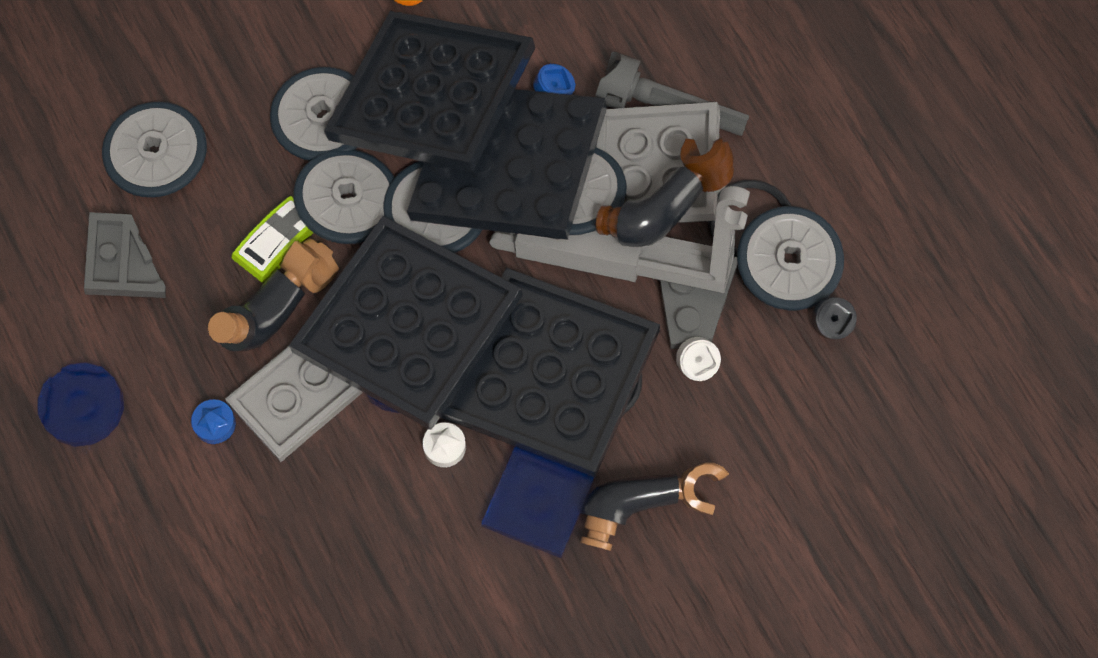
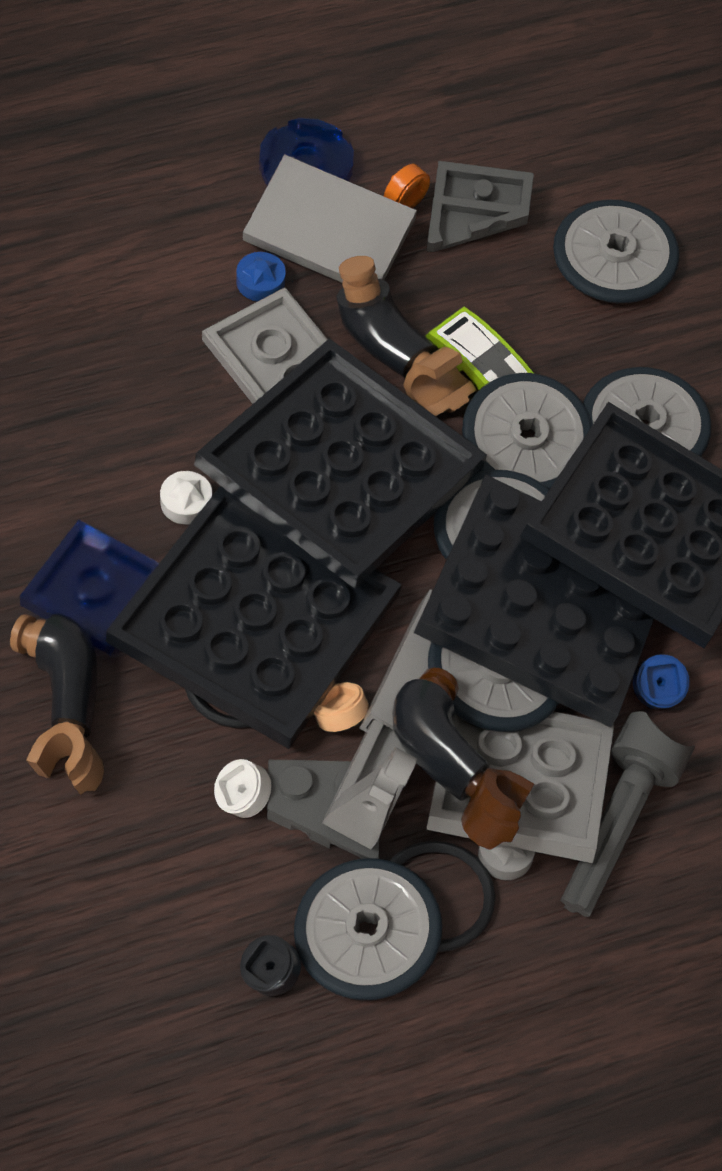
camera: 90 degrees right, 10 degrees down
none -> light grey tile [243,154,417,283]
none -> light nougat tile [314,682,369,732]
none -> orange tile [384,164,430,209]

